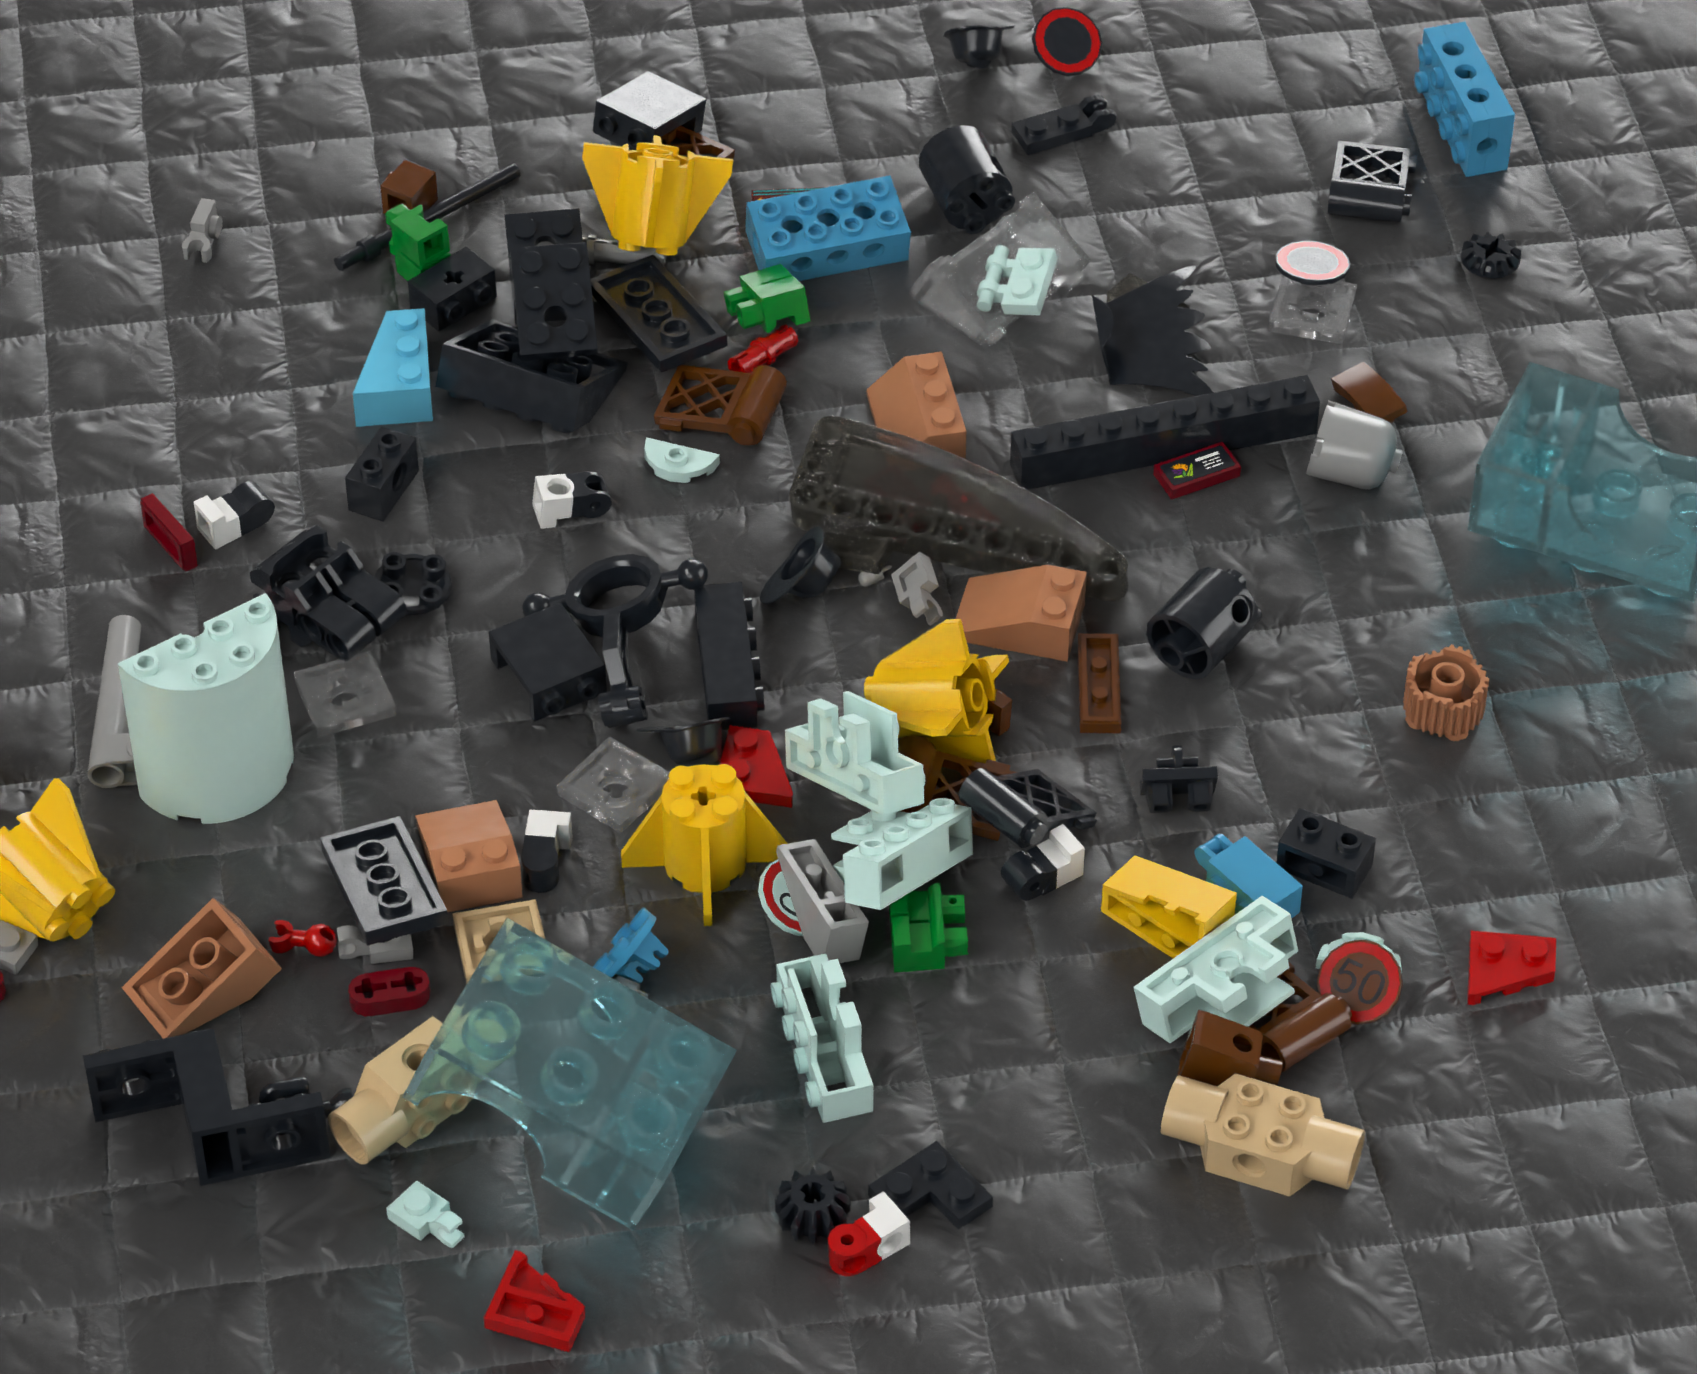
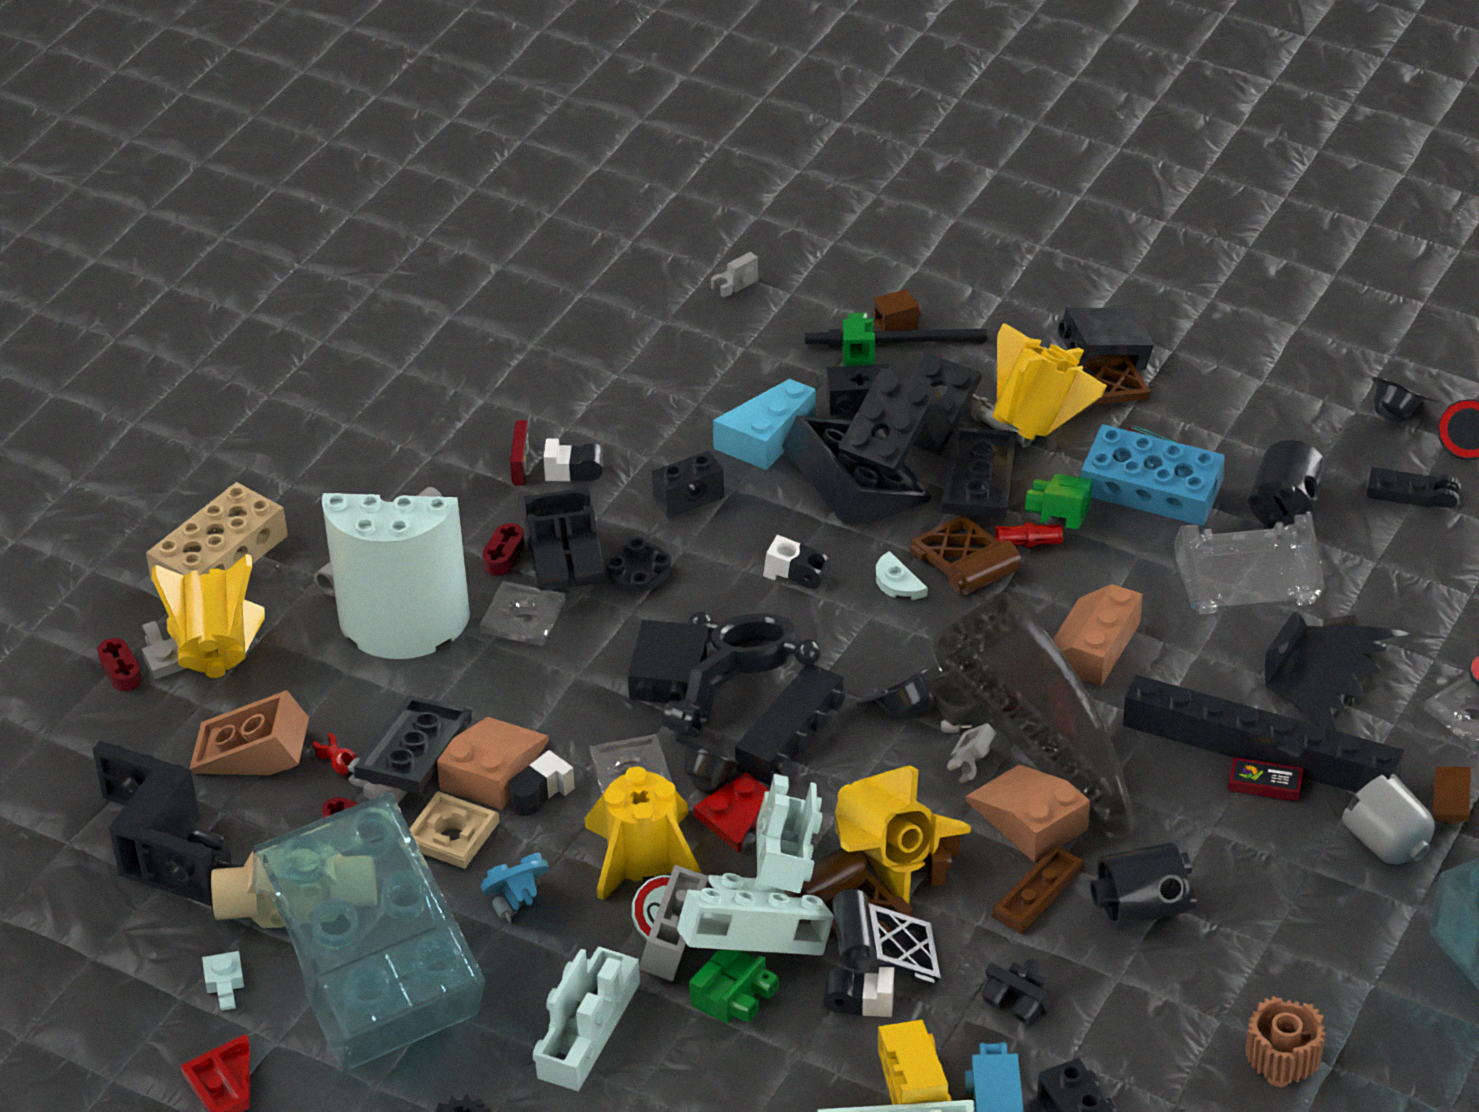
camera: 40 degrees right, 5 degrees down
light aqua plate [977,245,1058,315] -> none

